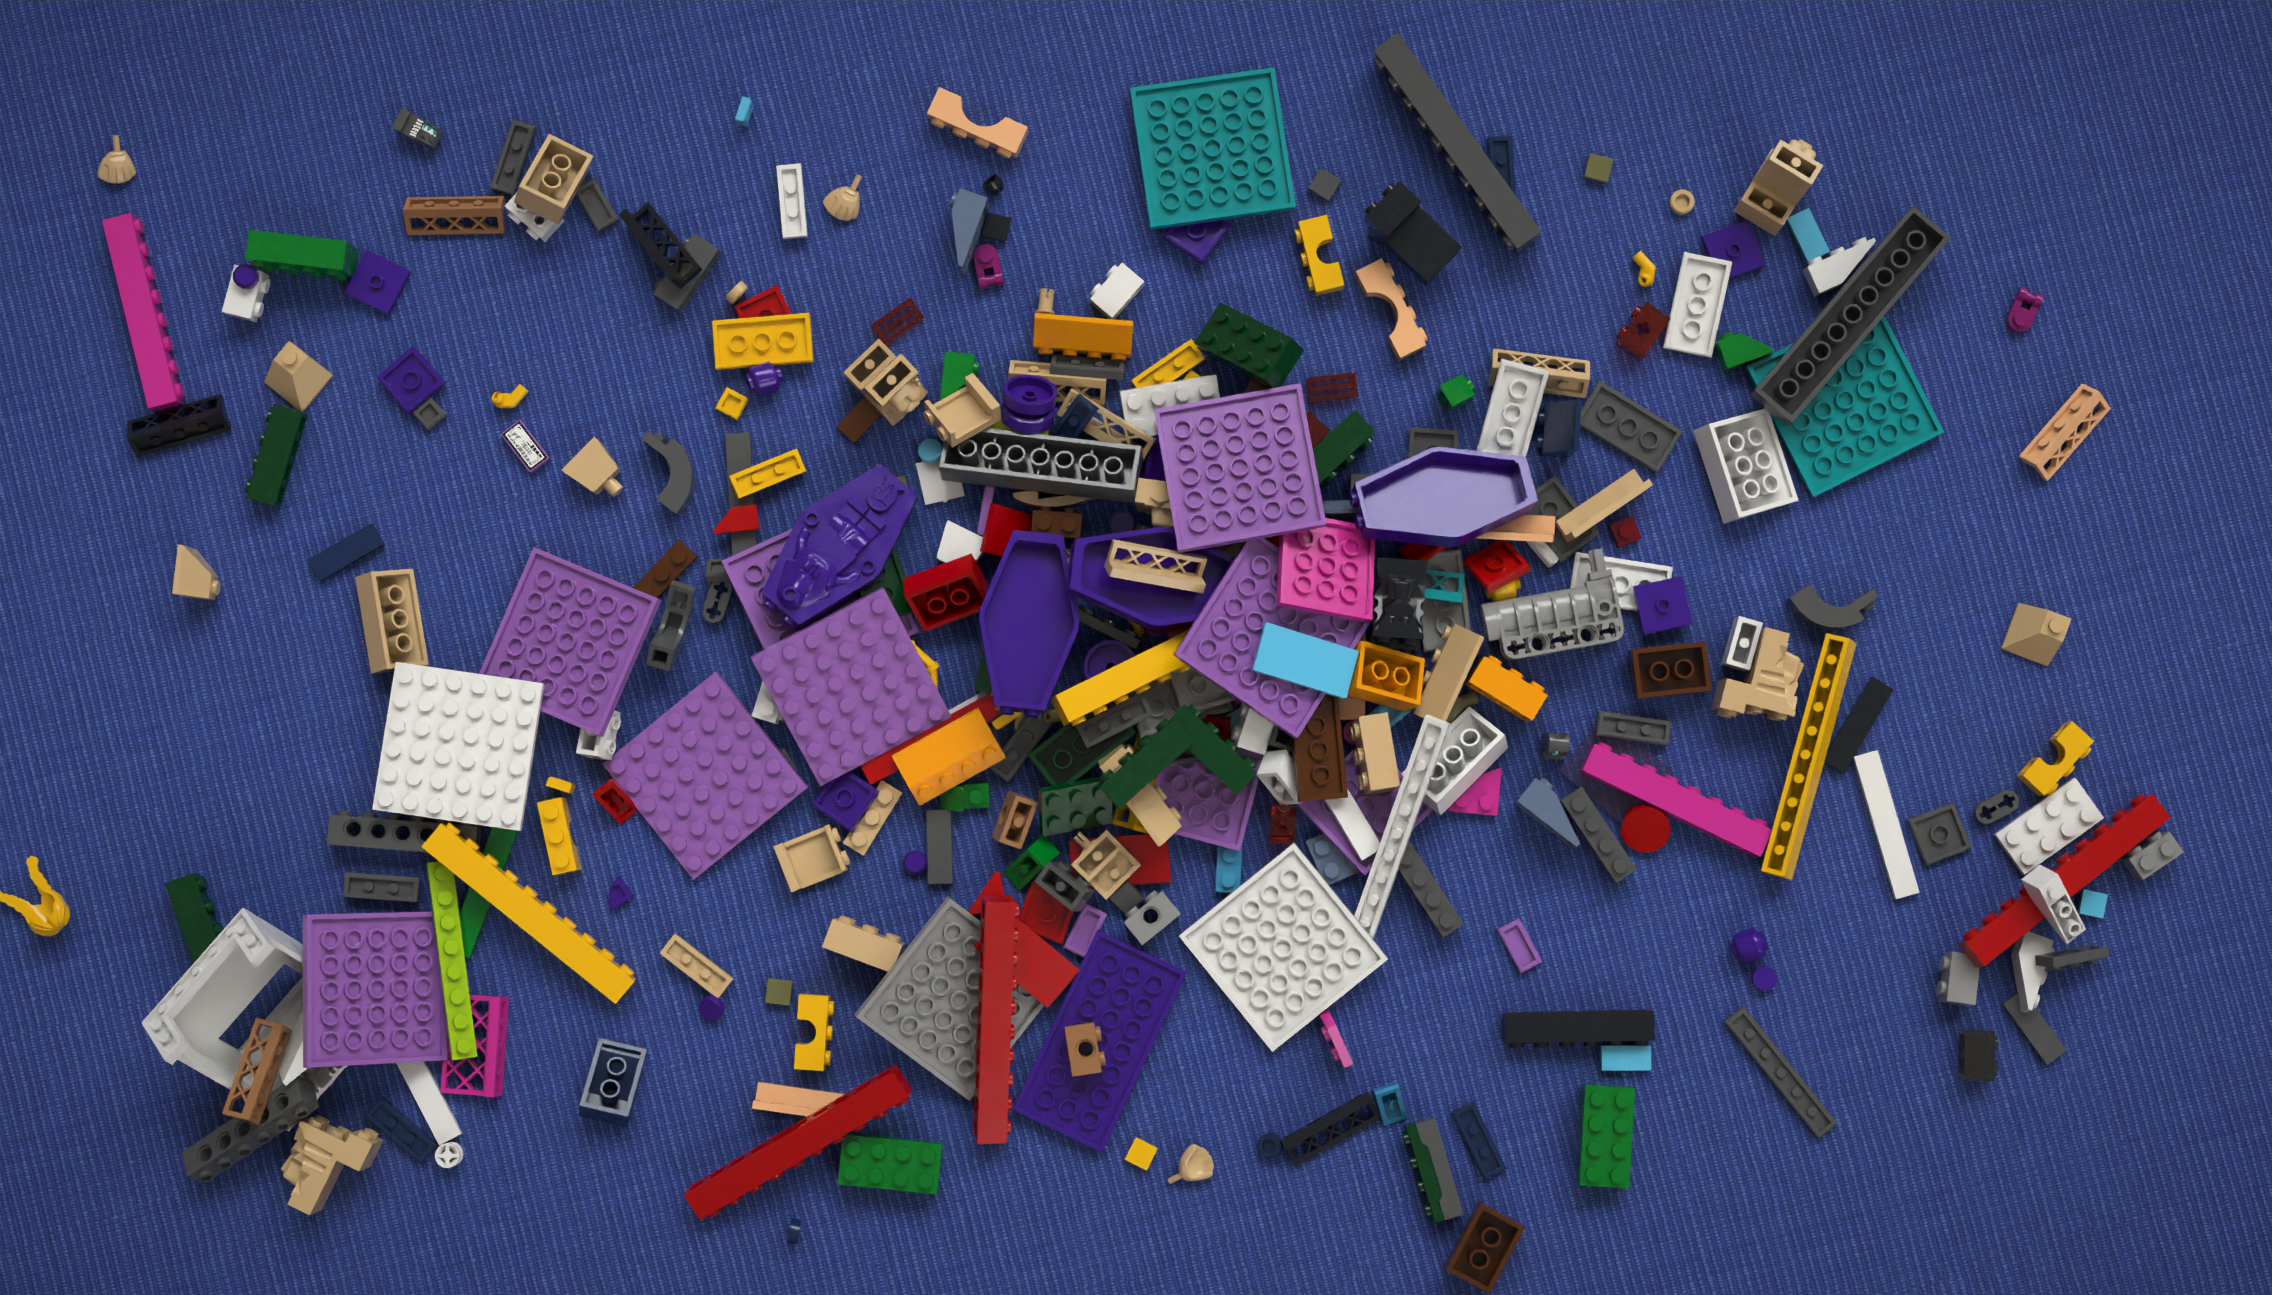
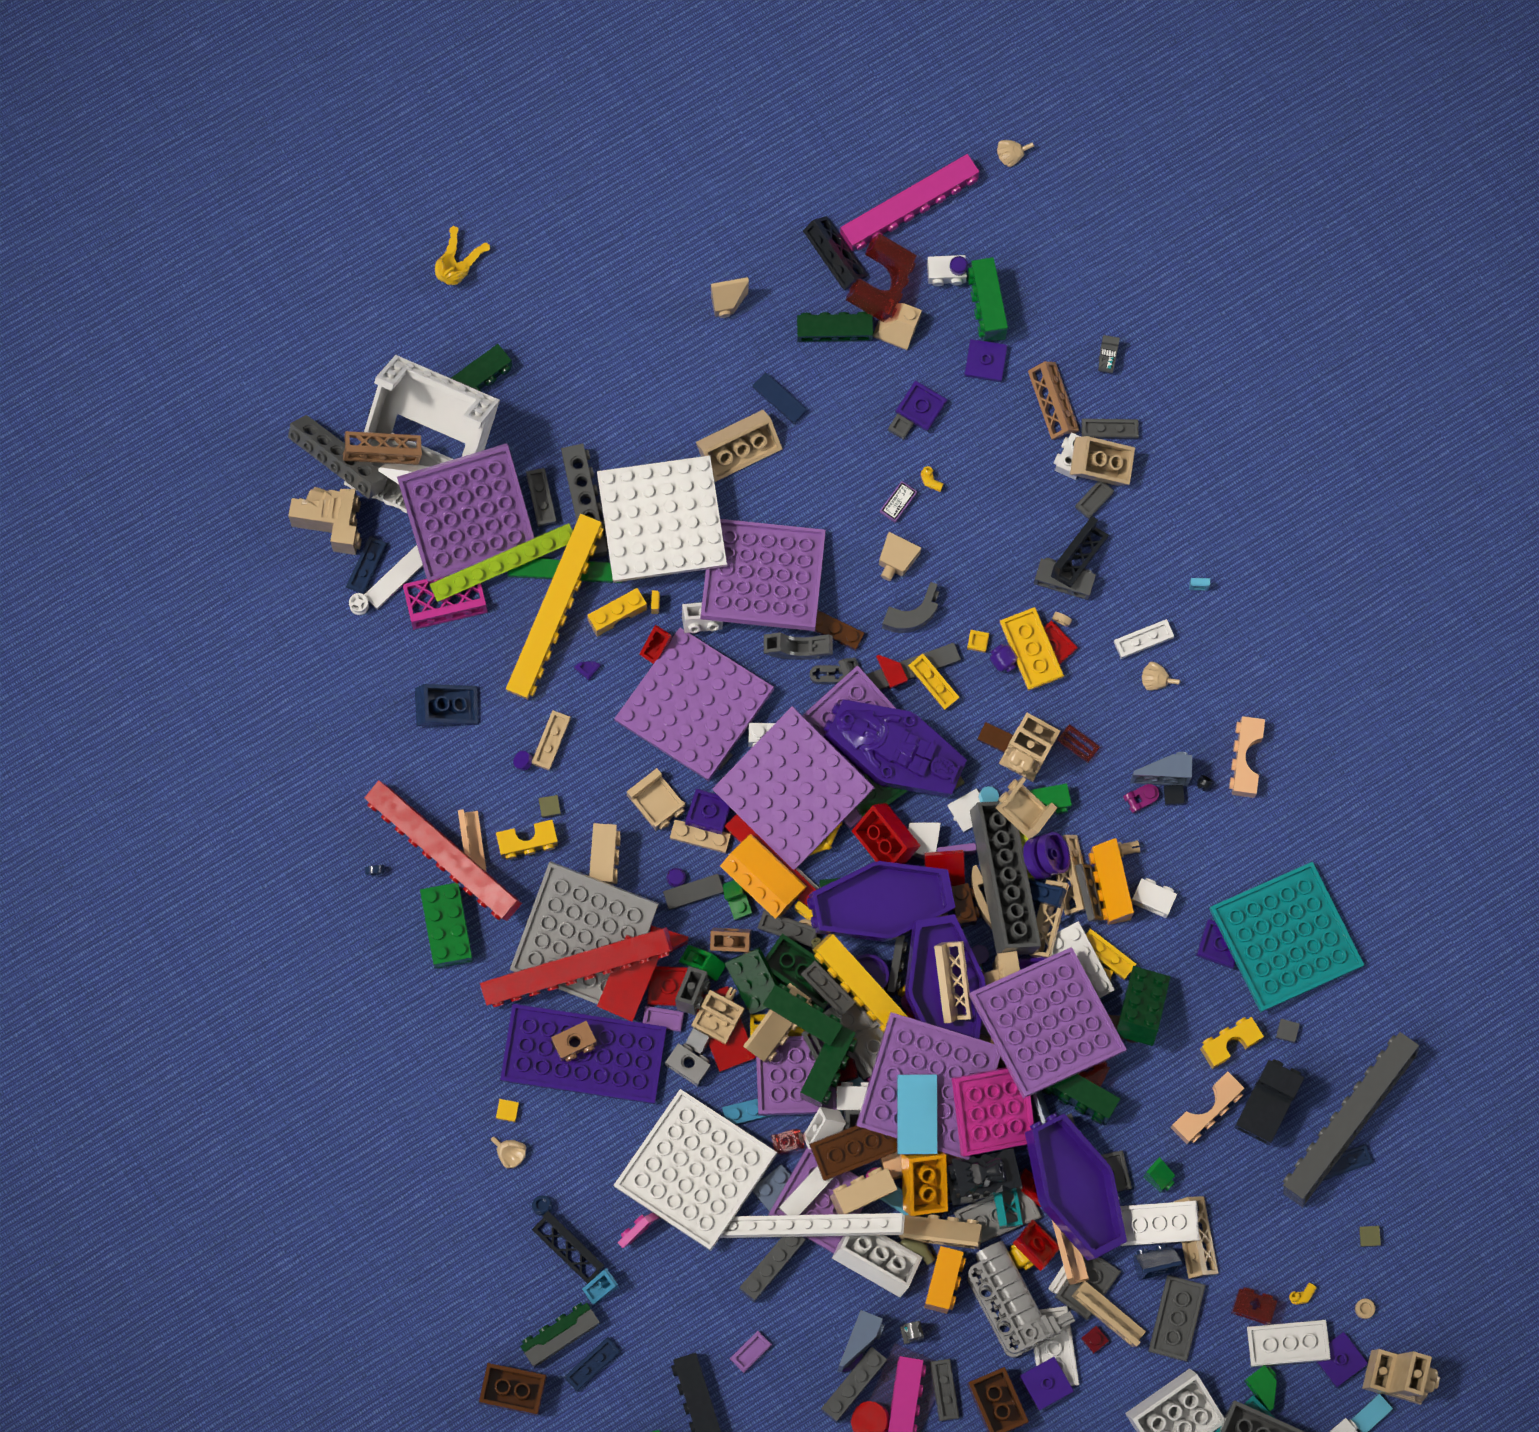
camera: 70 degrees right, 10 degrees down
clear red tile [1307,372,1359,403] -> none
dark pink wing [1447,768,1502,816] -> none
none -> clear red arch [846,233,917,322]

